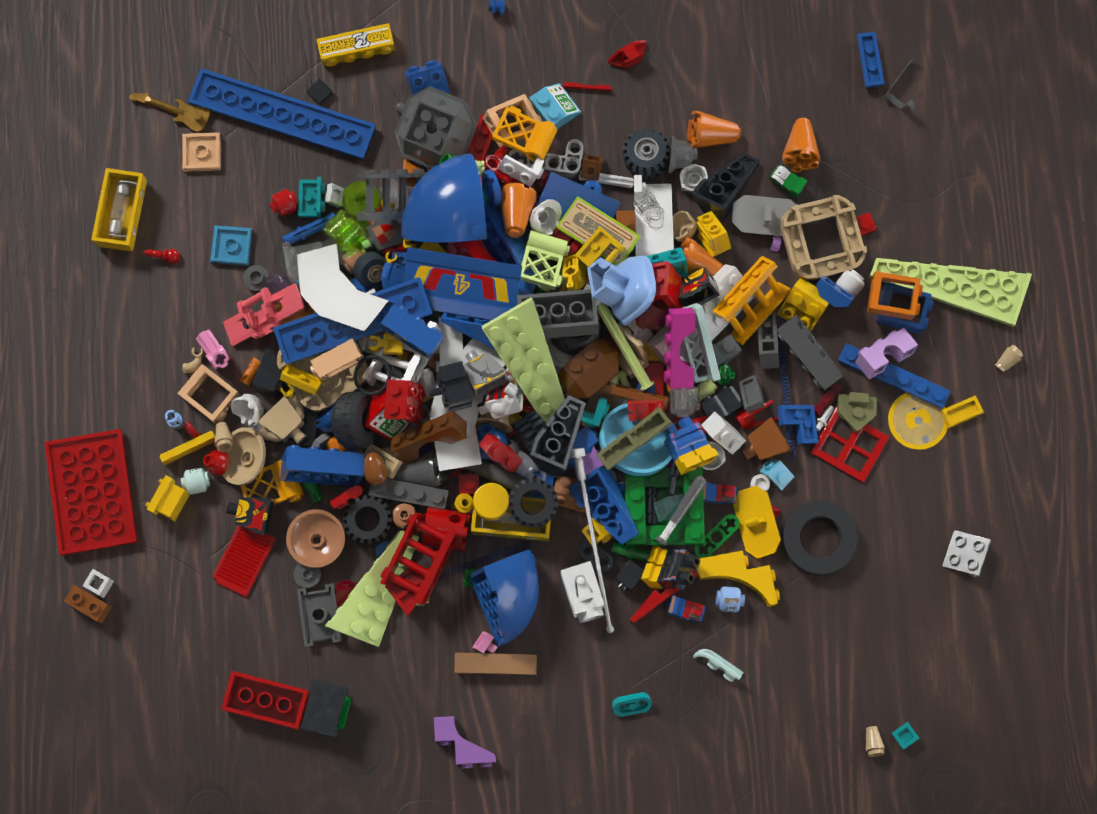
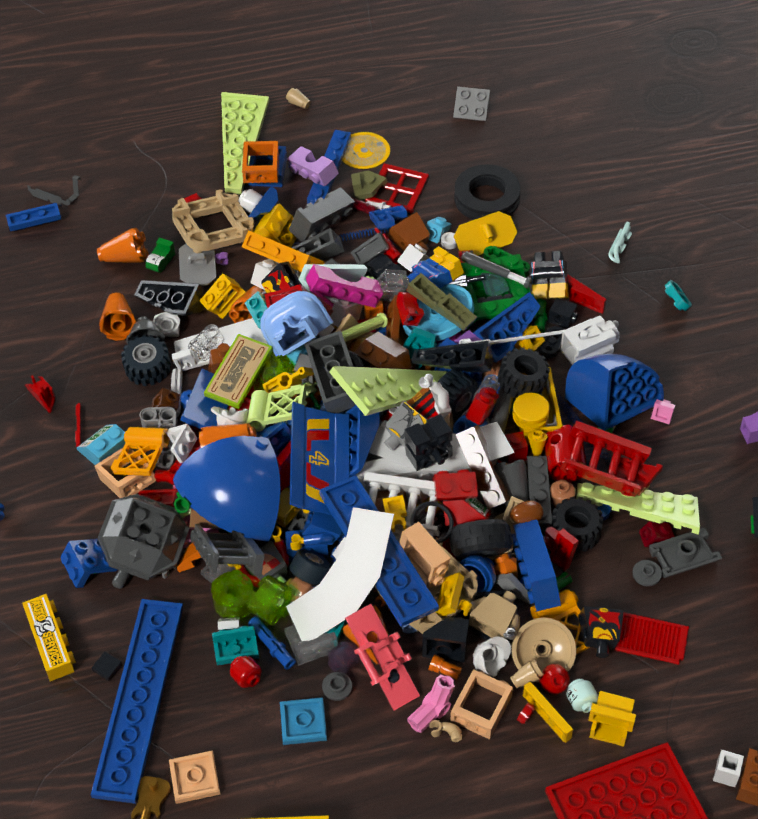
camera: 100 degrees left, 25 degrees down
red bar [143,248,180,264] -> none
light blue pin [165,410,184,430] -> none
nougat dish [286,510,345,568] -> none
blue brick [381,305,443,360] -> none
medium nougat slope [454,653,537,675] -> none
yellow plate [575,226,626,267] -> none
leg [667,595,706,622] -> none
tan hair [673,211,697,242] -> none
yellow arch [697,551,780,607] -> none
light blue head [716,586,745,613] -> none
tan cone [866,726,885,757] -> none
teal plate [891,722,919,750] -> none
yellow tile [940,395,984,429] -> none

